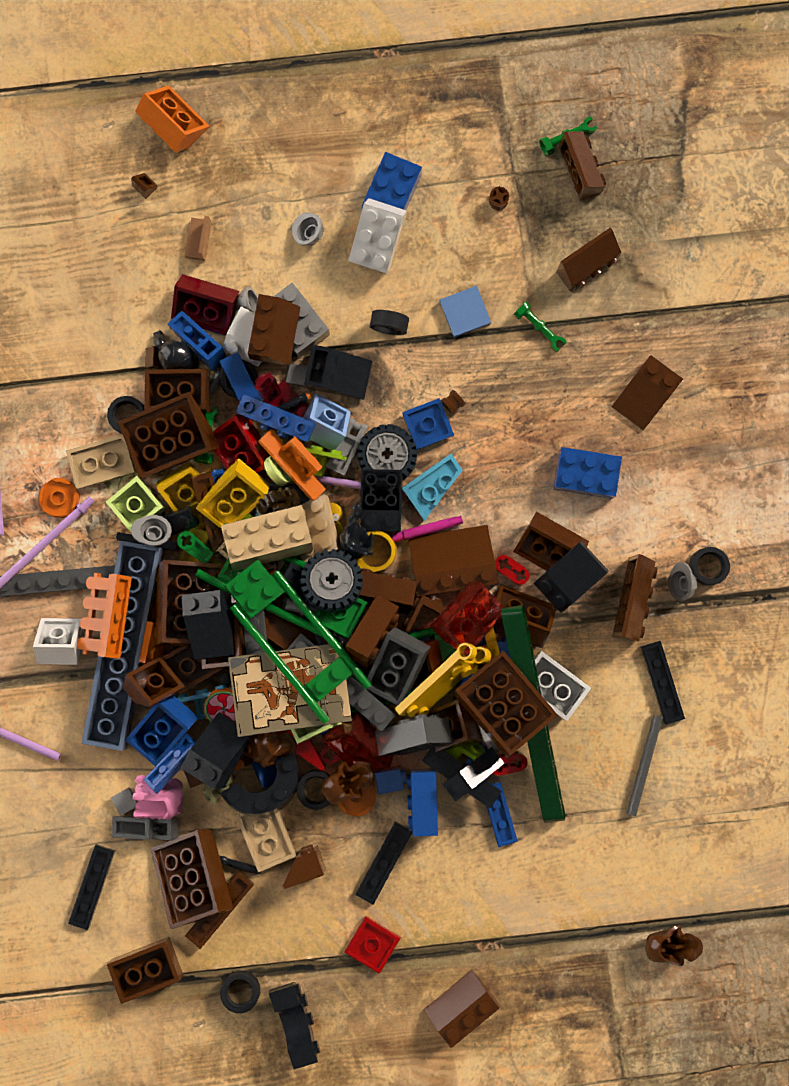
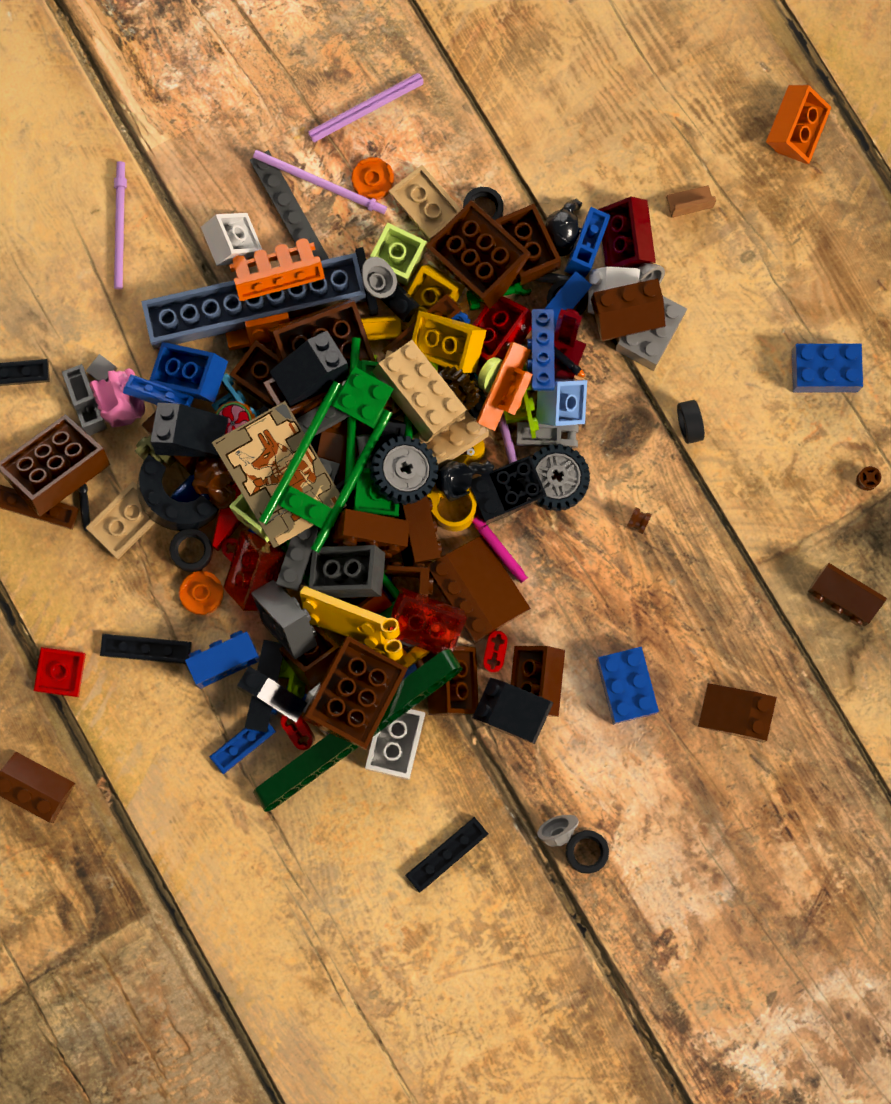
camera: 60 degrees right, 5 degrees down
reddish brown slope [123,656,185,707] -> none
reddish brown slope [131,173,158,199] -> none
reddish brown slope [145,346,163,369] -> none
green piece [177,531,213,563] -> none
reddish brown slope [283,844,326,889] -> none
light grey tile [286,363,308,387] -> none
light grey piece [292,213,324,246] -> none
black slope [304,345,372,400] -> none
reddish brown head [321,761,375,804] -> none
white brick [348,198,407,273] -> none
dark blue brick [375,765,407,794] -> none
blue plate [402,398,454,450] -> none
medium azure wing [402,454,463,521] -> none
medium blue tile [439,286,491,338] -> none
green piece [513,301,567,352] -> none
reddish brown slope [612,554,658,642] -> none
dark grey piece [626,715,663,816] -> none
reddish brown head [645,925,703,966] -> none

